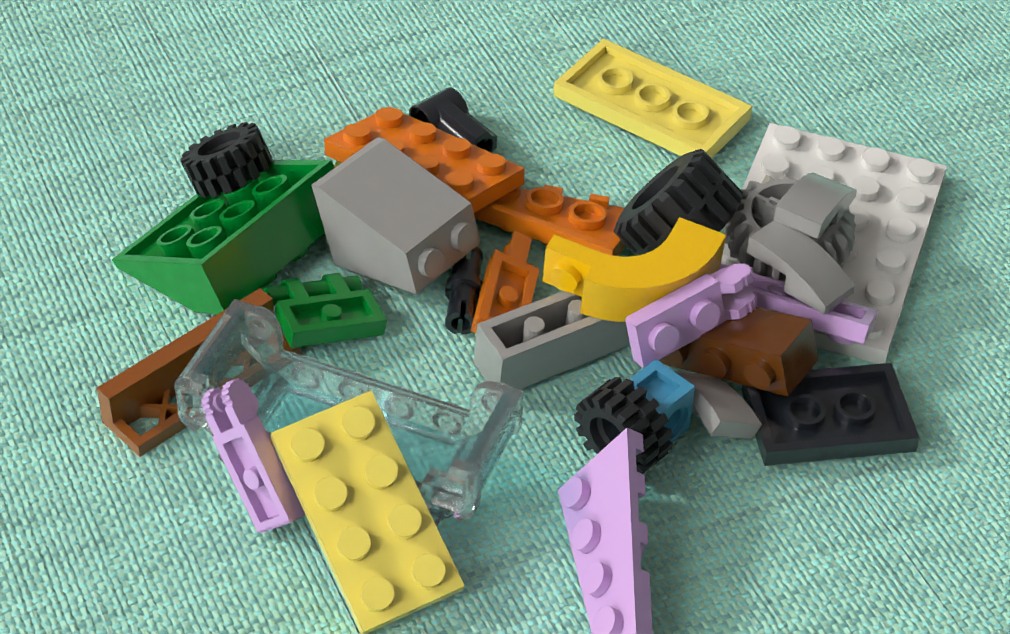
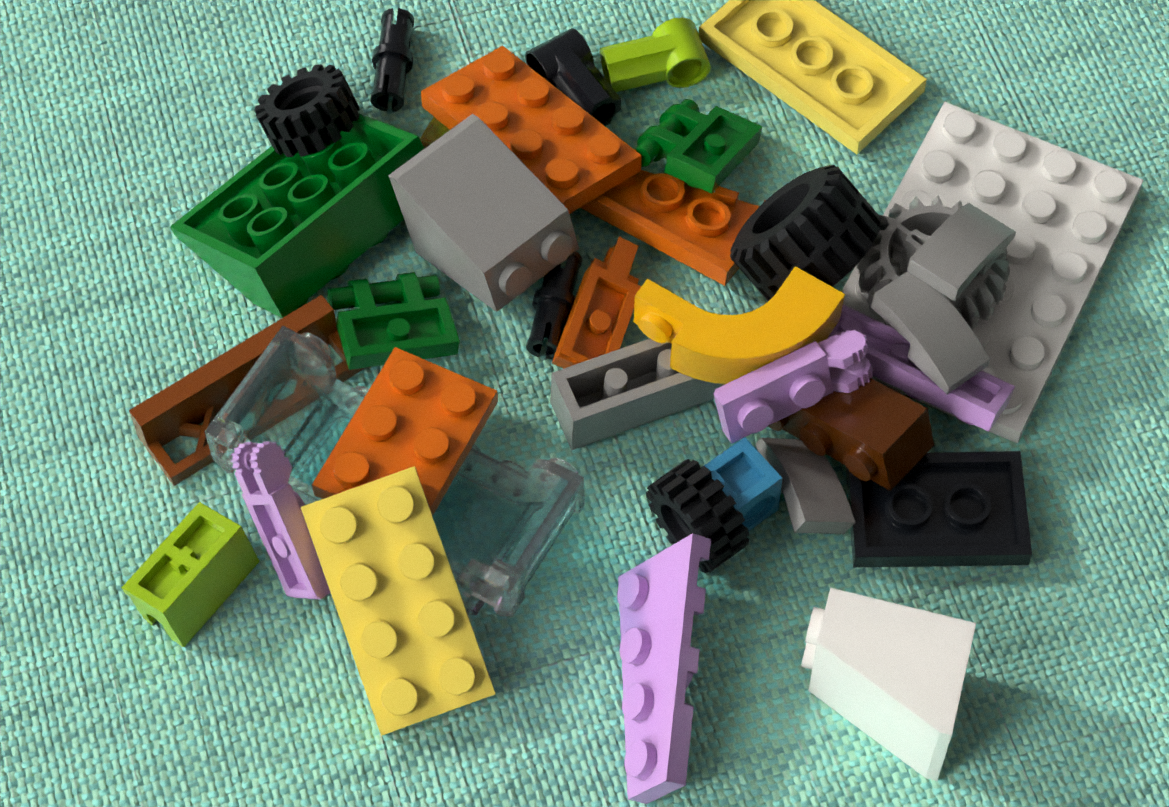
camera: 10 degrees right, 15 degrees up
none -> lime hinge [121,502,260,647]
none -> orange plate [312,347,498,515]
none -> black pin [371,8,414,112]
none -> lime piece [600,17,711,92]
none -> green plate [635,99,763,194]
none -> white slope [801,588,976,781]

